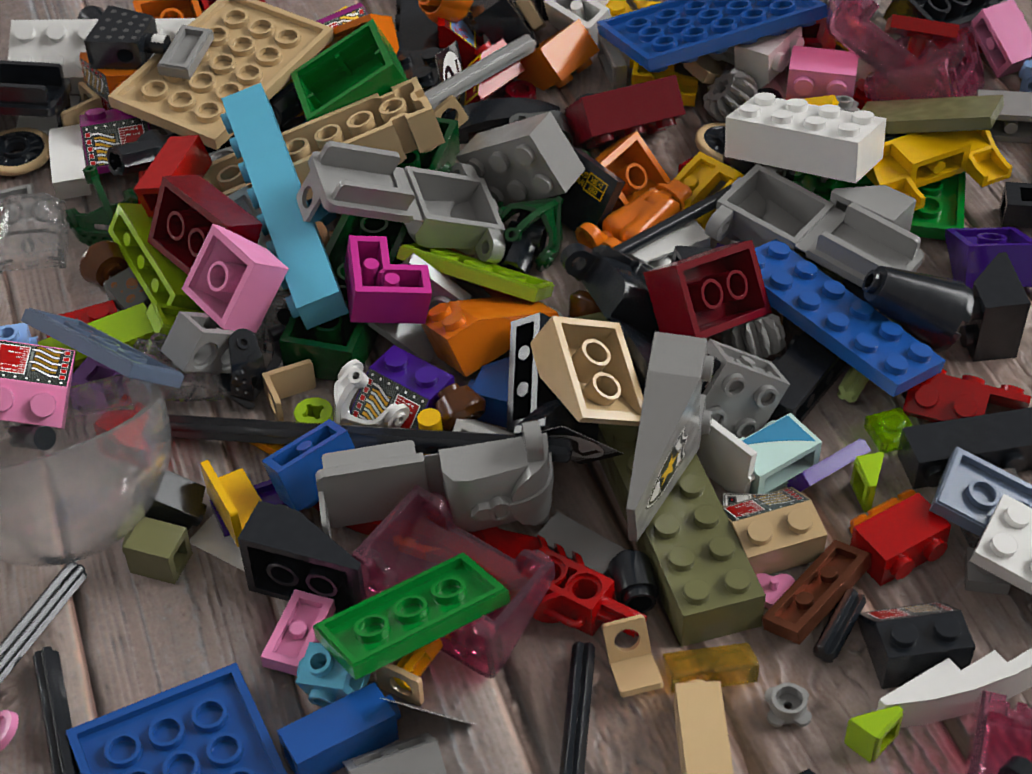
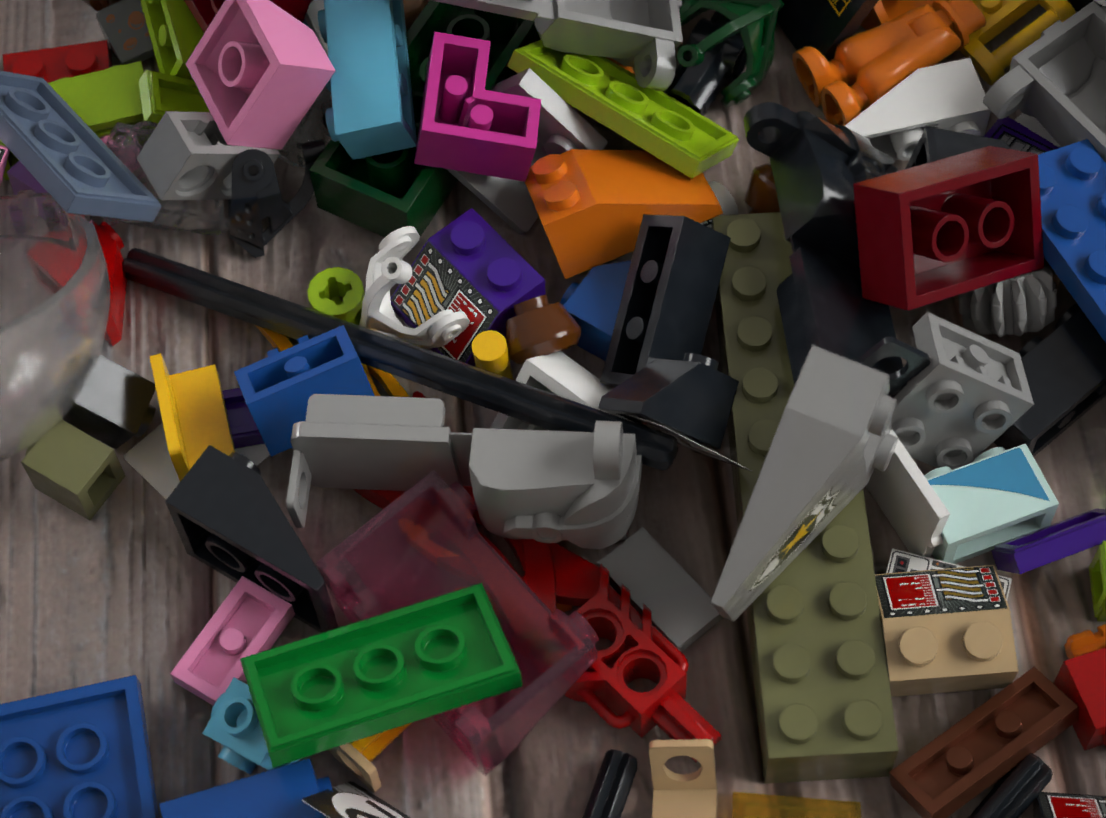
camera: 15 degrees right, 15 degrees up
tan bracket [262,359,316,421] -> none
tan slope [530,316,643,426] -> none
black piece [575,185,731,282] -> none
black brick [608,549,658,614] -> none
bright pink piece [756,573,795,610] -> none

